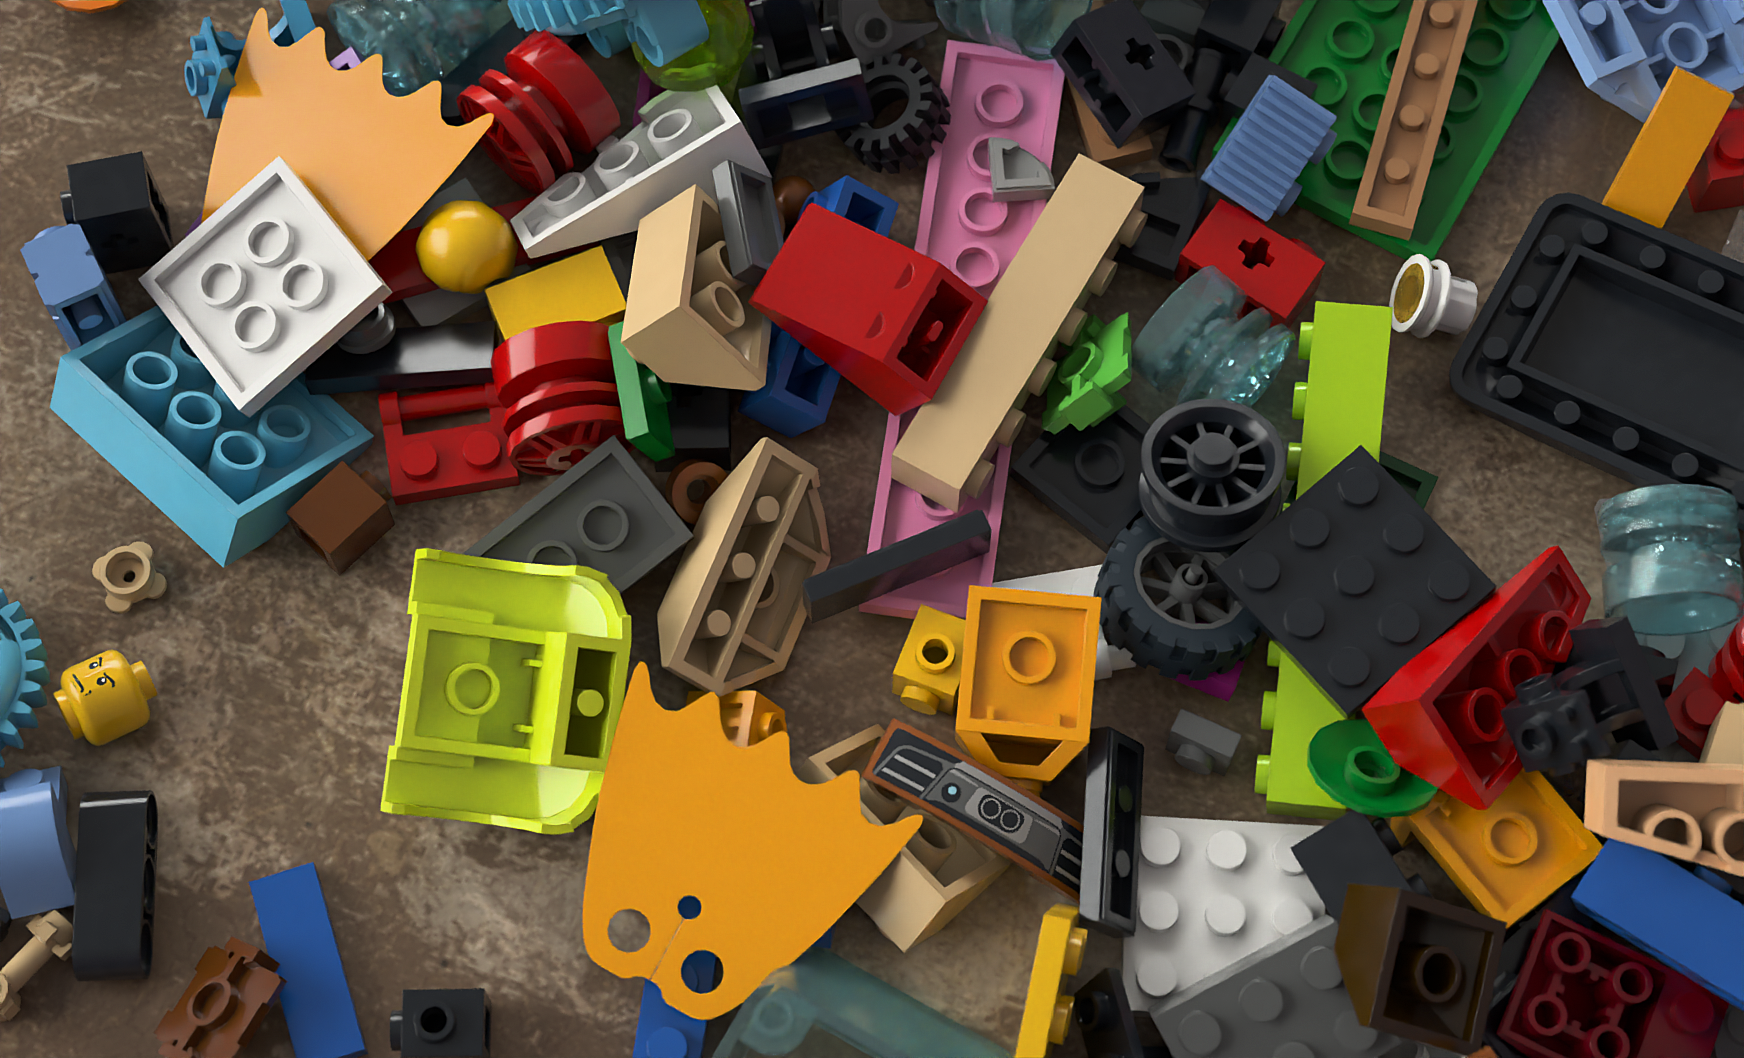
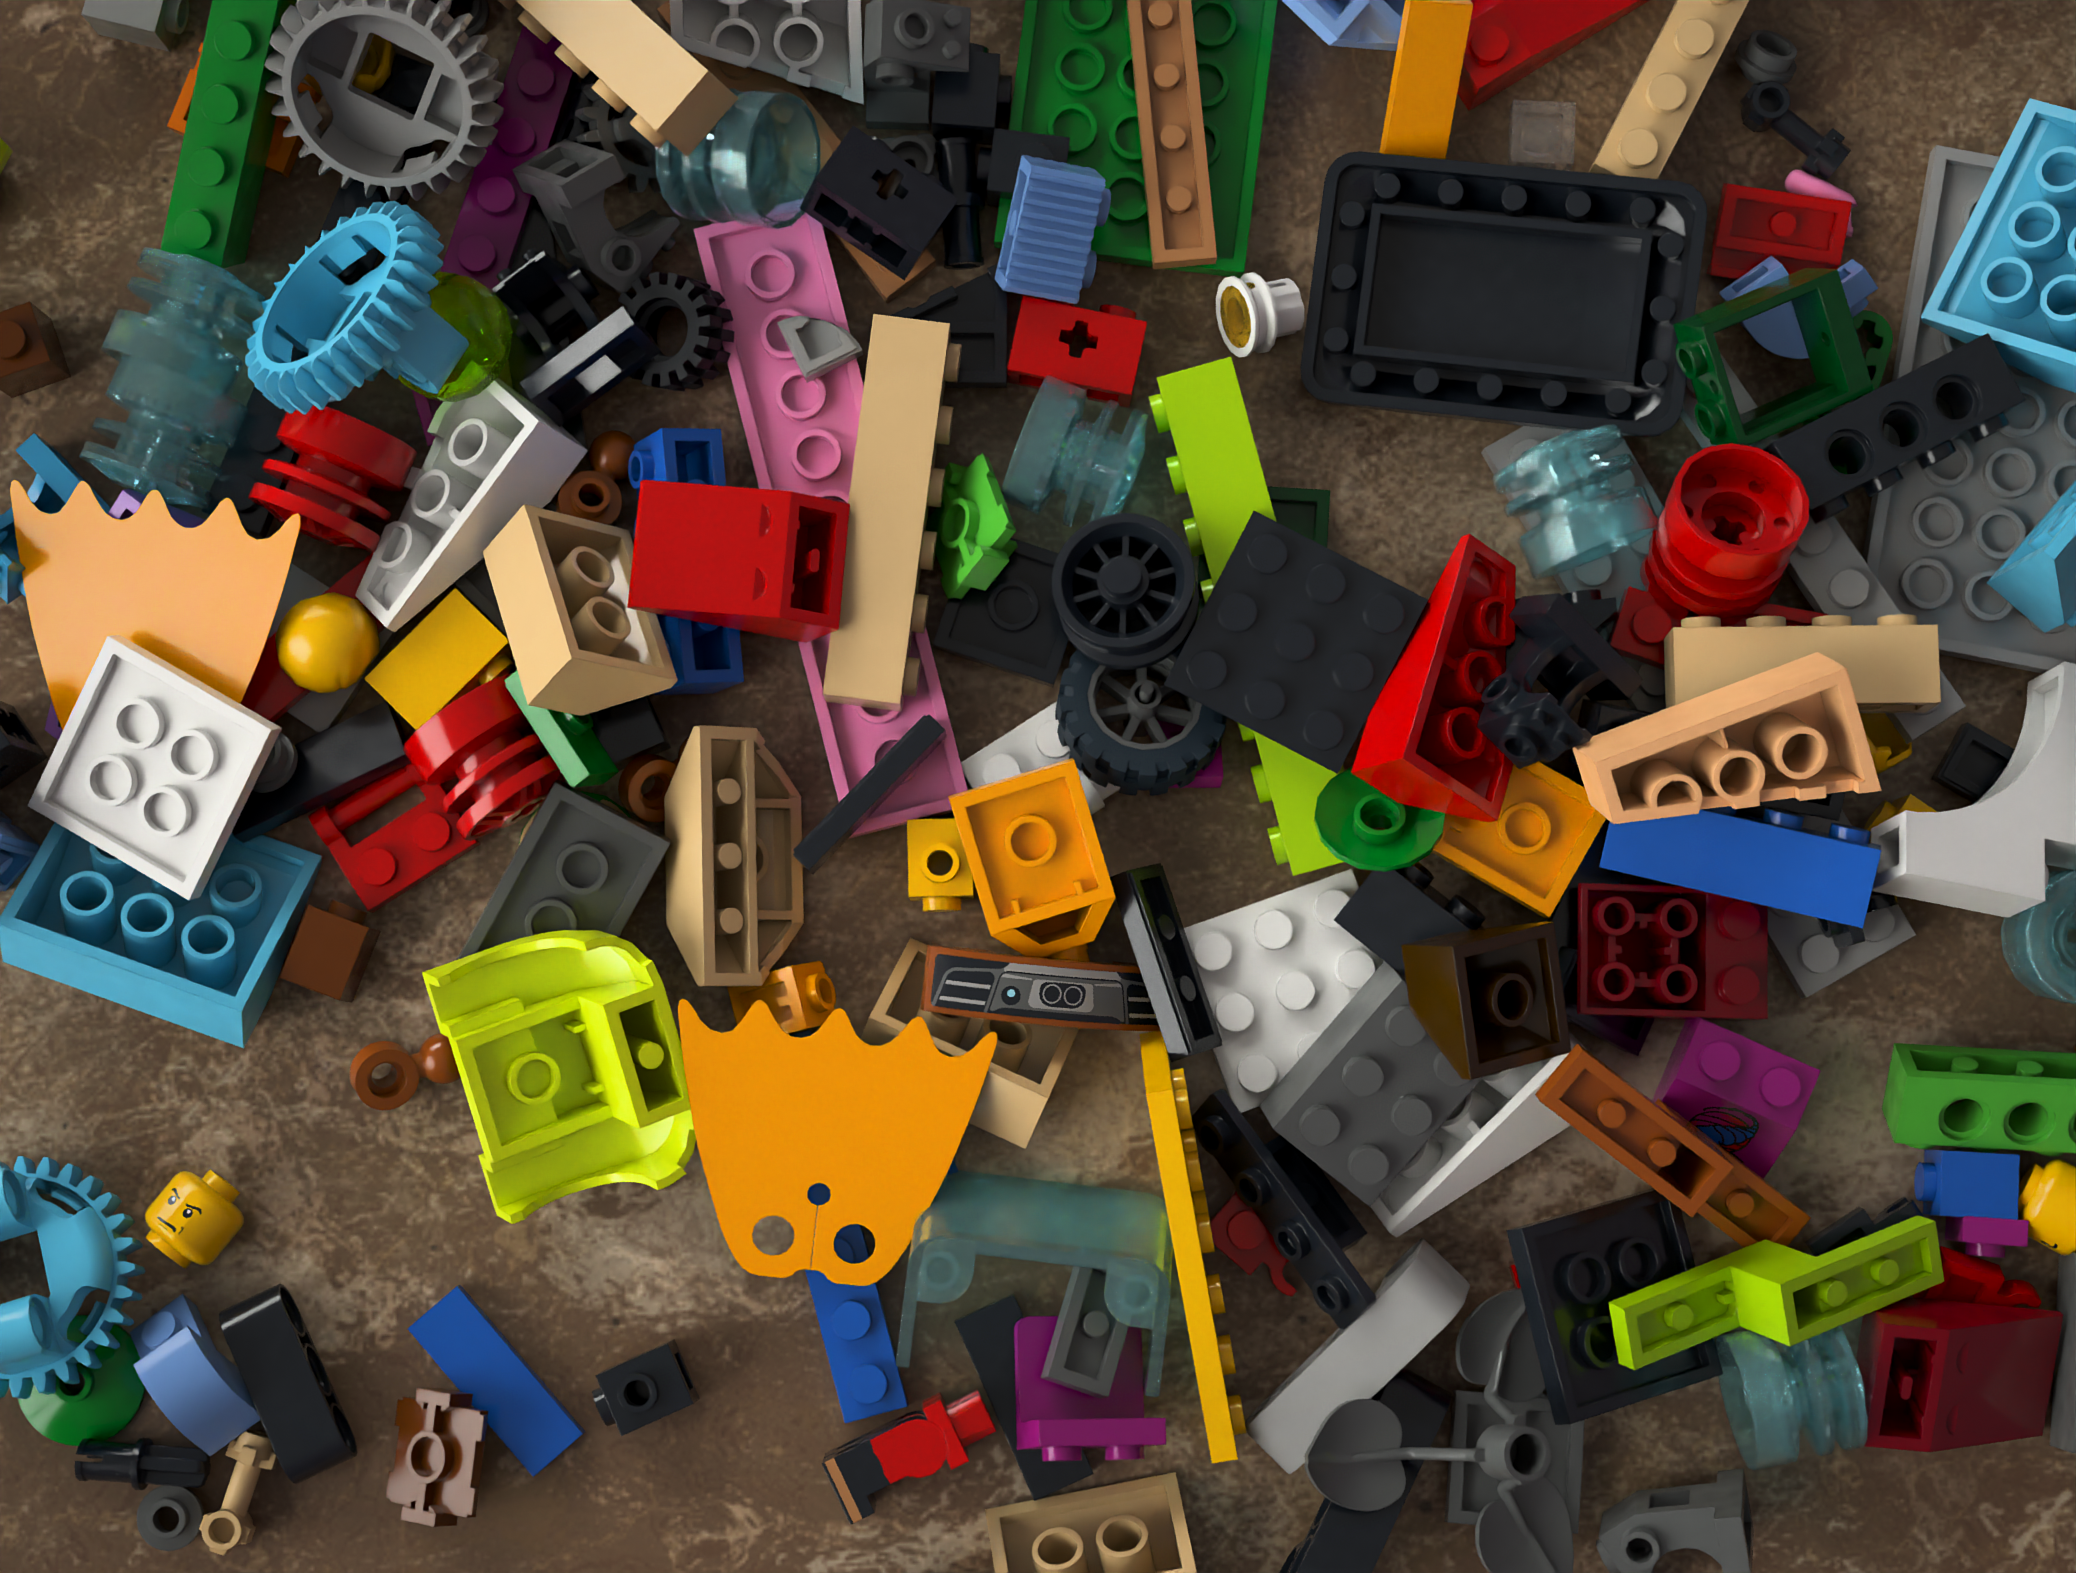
camera: 25 degrees left, 15 degrees up
tan plate [92,542,167,614] -> none
dark grey tile [712,159,784,287] -> none
dark grey plate [1165,708,1242,777] -> none
none -> dark orange plate [350,1033,461,1110]

